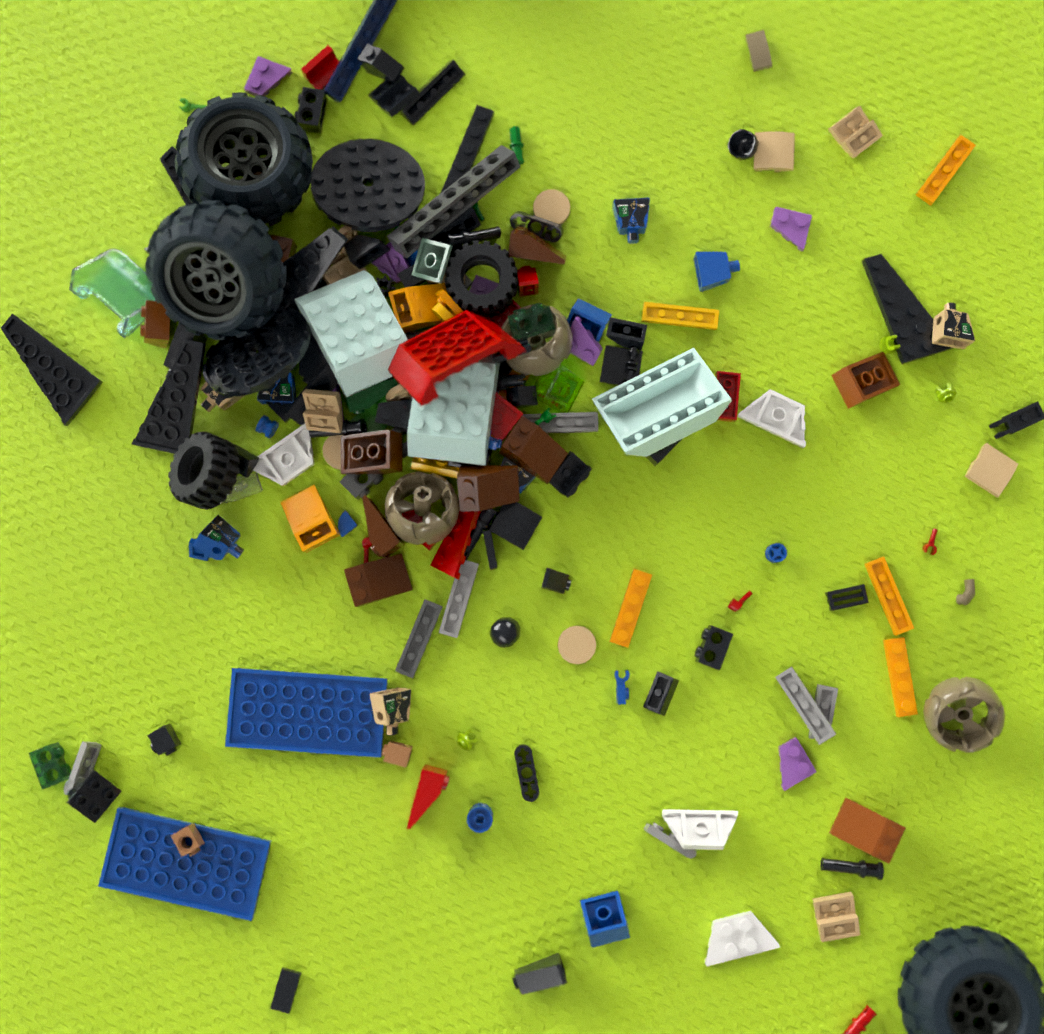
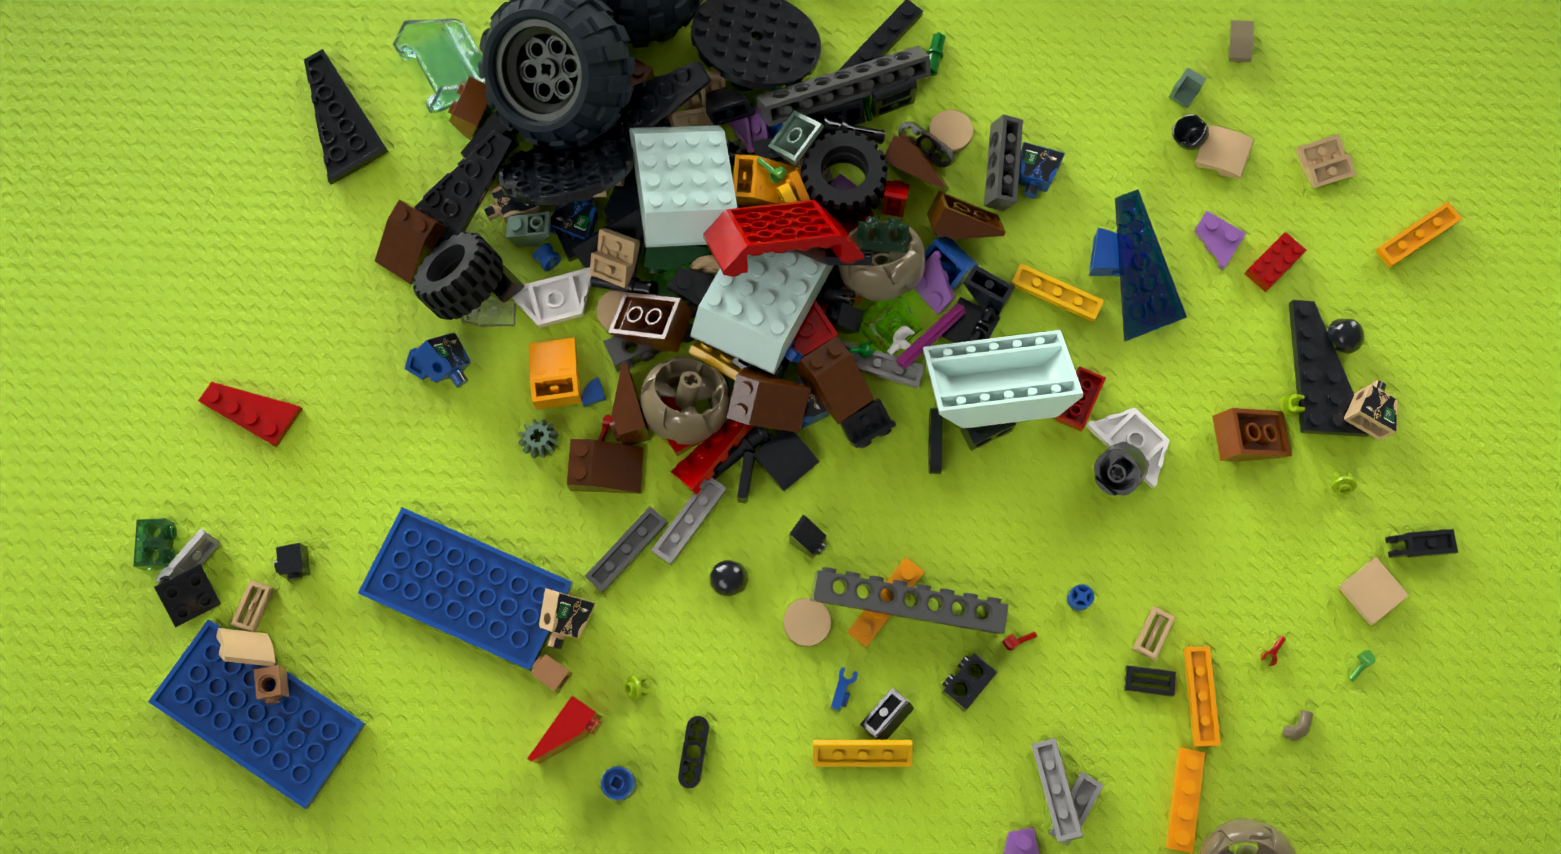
camera: 20 degrees right, 10 degrees down
none -> red wing [198,382,303,447]
none -> tan slope [216,628,275,666]
none -> tan tile [230,580,275,632]
none -> reddish brown slope [375,200,446,285]
none -> sand green slope [506,212,551,247]
none -> sand green gear [519,419,559,458]
none -> bright green hand [757,157,787,183]
none -> dark grey brick [810,567,1008,634]
none -> yellow plate [813,740,913,767]
none -> black plate [871,76,917,118]
none -> white piece [887,326,915,355]
none -> magenta axle [896,303,966,369]
none -> reddish brown slope [927,191,1006,239]
none -> black beam [928,408,942,474]
none -> dark grey brick [984,114,1023,211]
none -> black brick [1094,442,1149,496]
none -> clear blue wing [1115,189,1187,342]
none -> tan tile [1132,606,1176,661]
none -> sand green panel [1169,68,1206,108]
none -> red piece [1244,232,1307,292]
none -> black hair [1327,318,1365,354]
none -> bright green hand [1348,650,1376,682]

